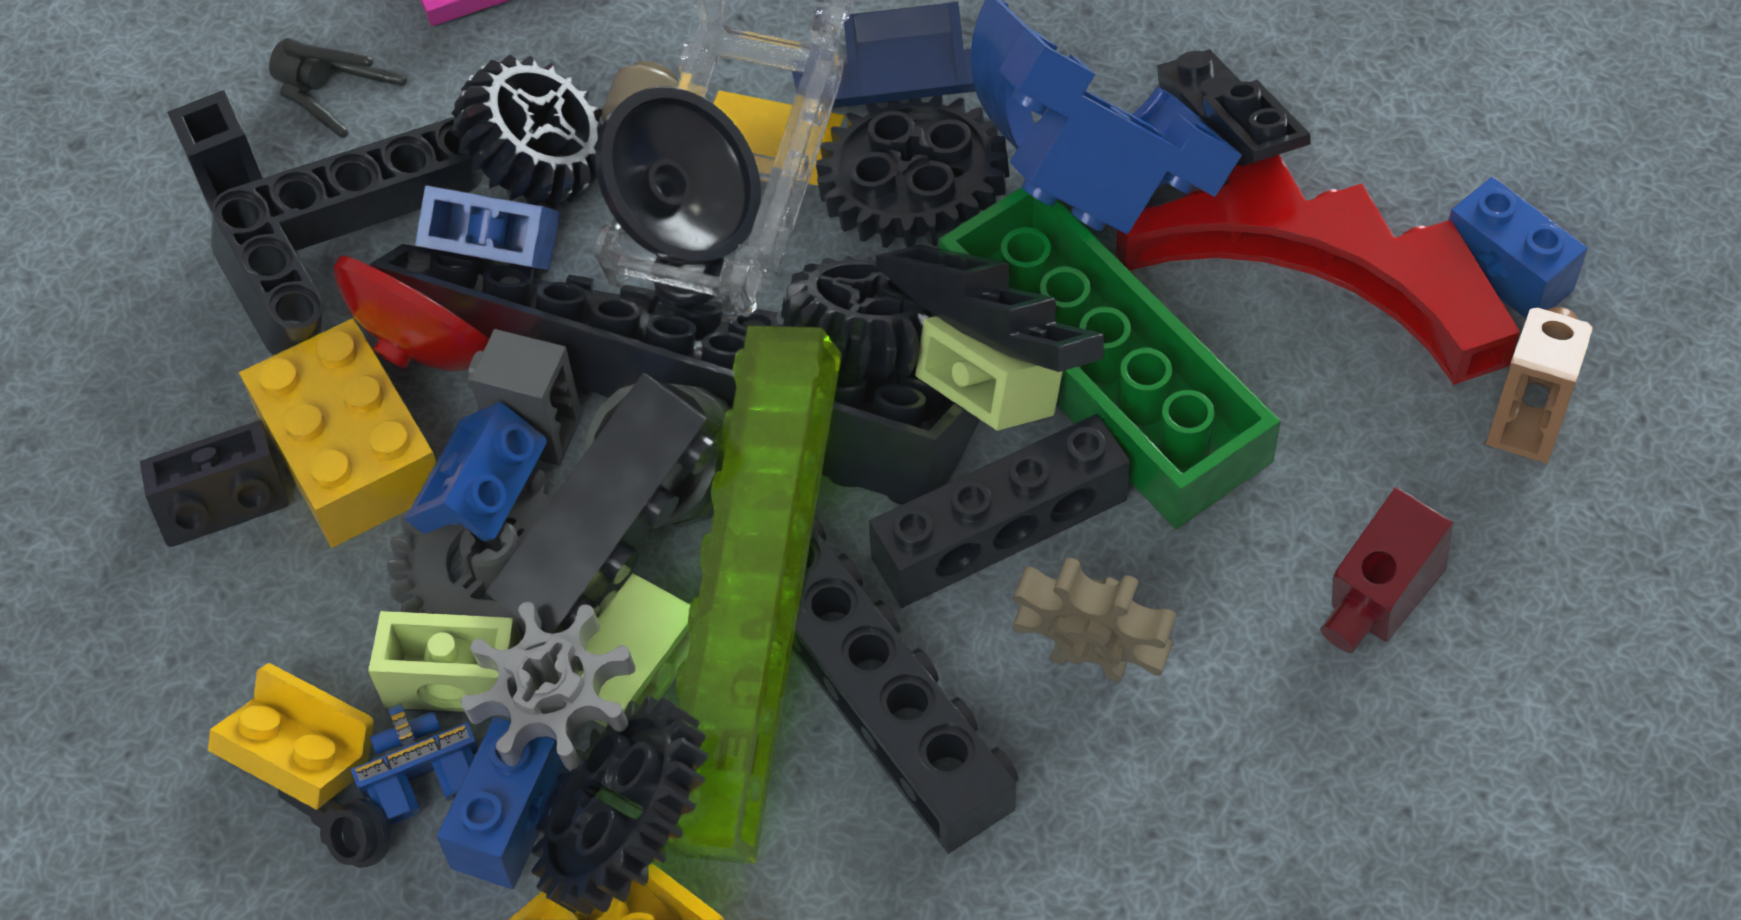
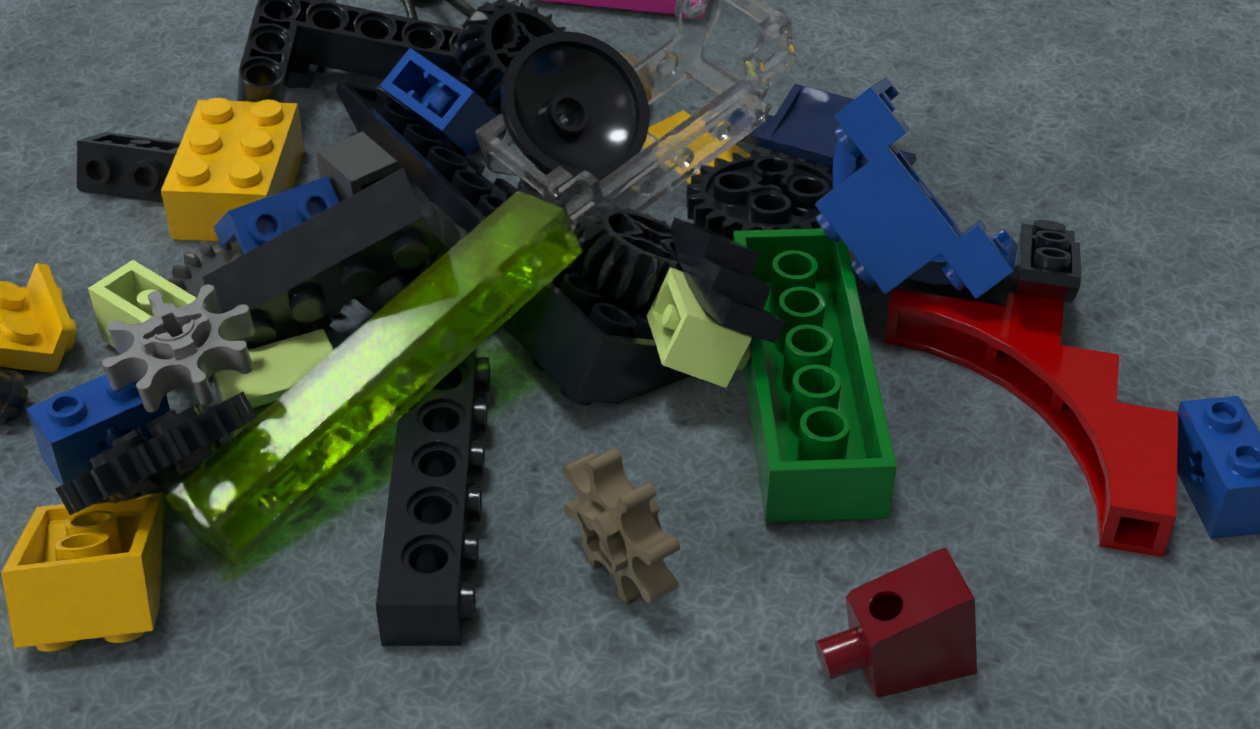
camera: 30 degrees right, 15 degrees down
red dish [333,256,489,372] -> none
blue hips [351,703,478,826] -> none
black brick [869,413,1131,608] -> none
medium nougat torso [1486,307,1593,464] -> none

